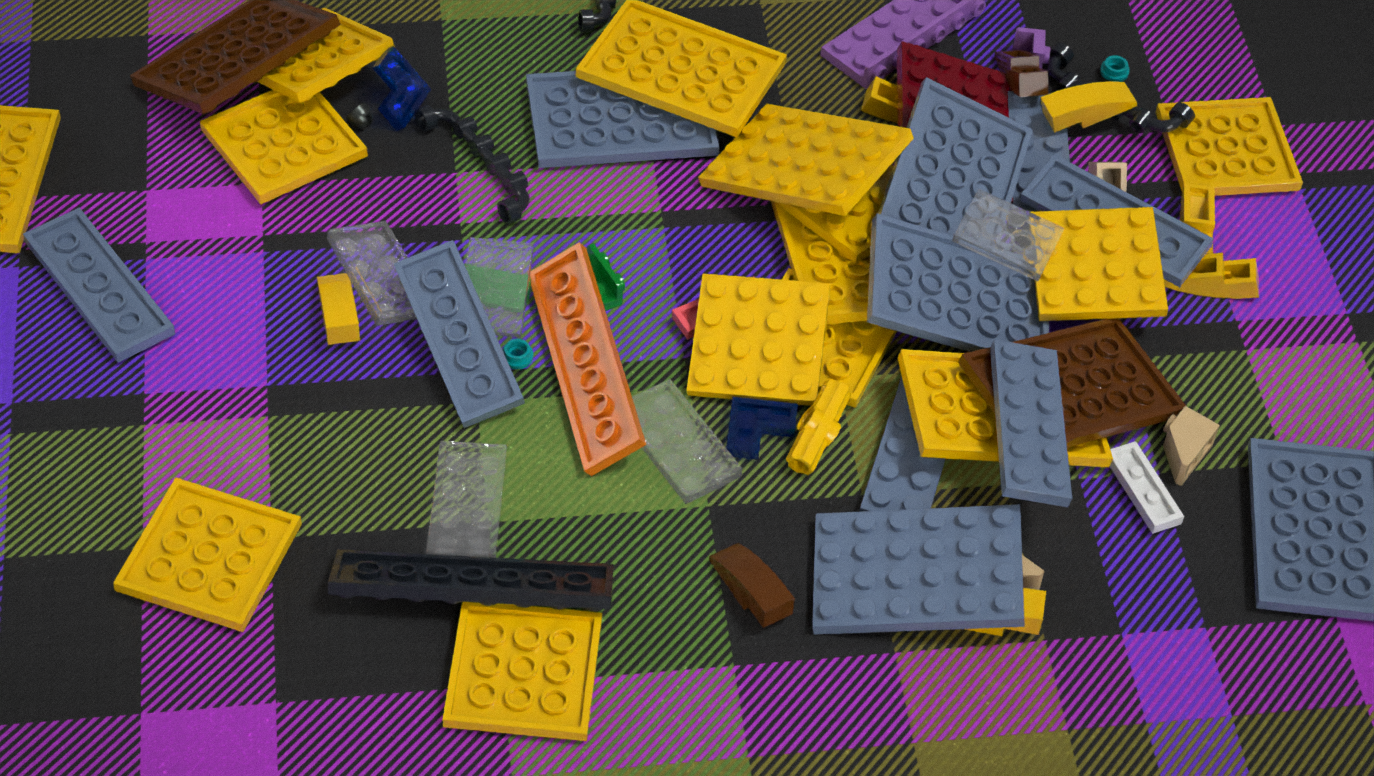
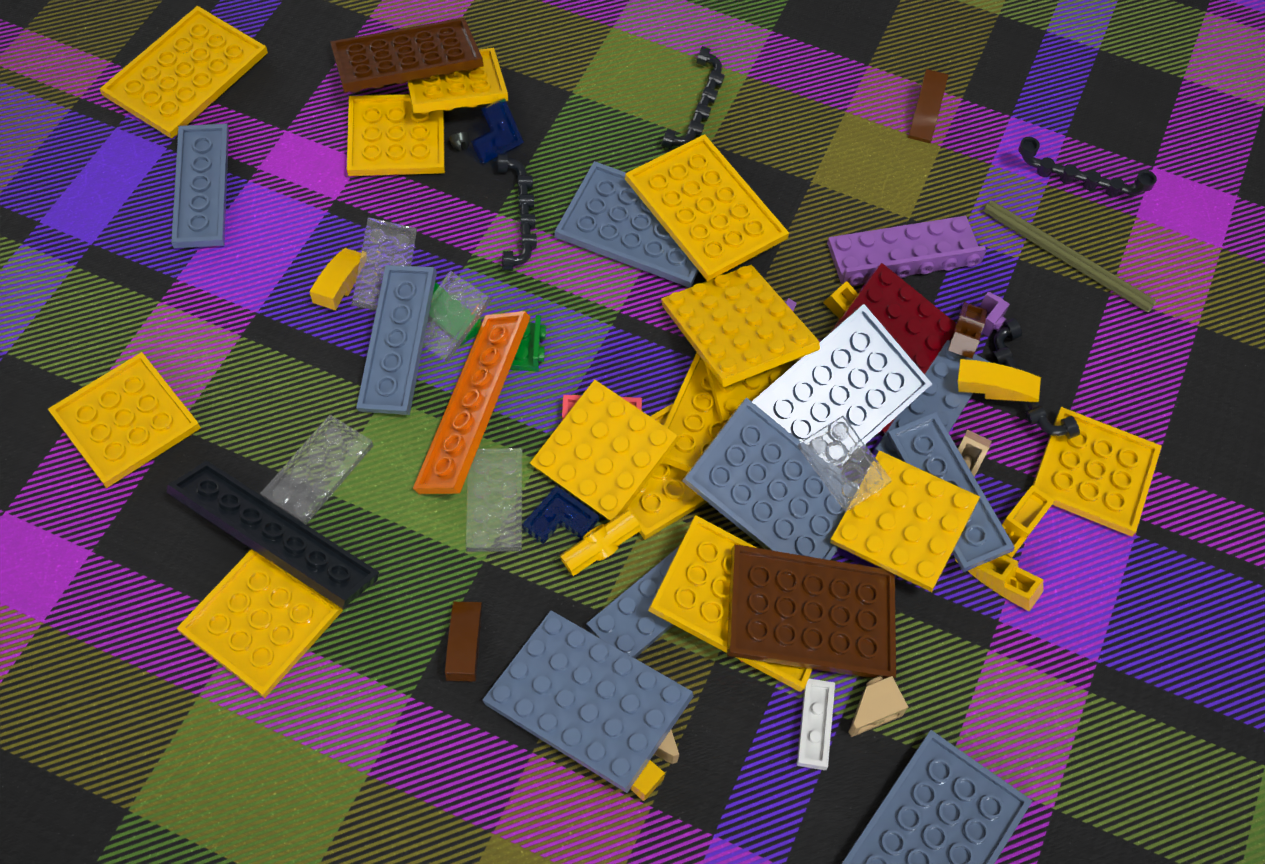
camera: 30 degrees right, 10 degrees up
teal plate [502,339,533,369] -> none
sand blue plate [990,339,1072,507] -> none
teal plate [1100,55,1130,82] -> none

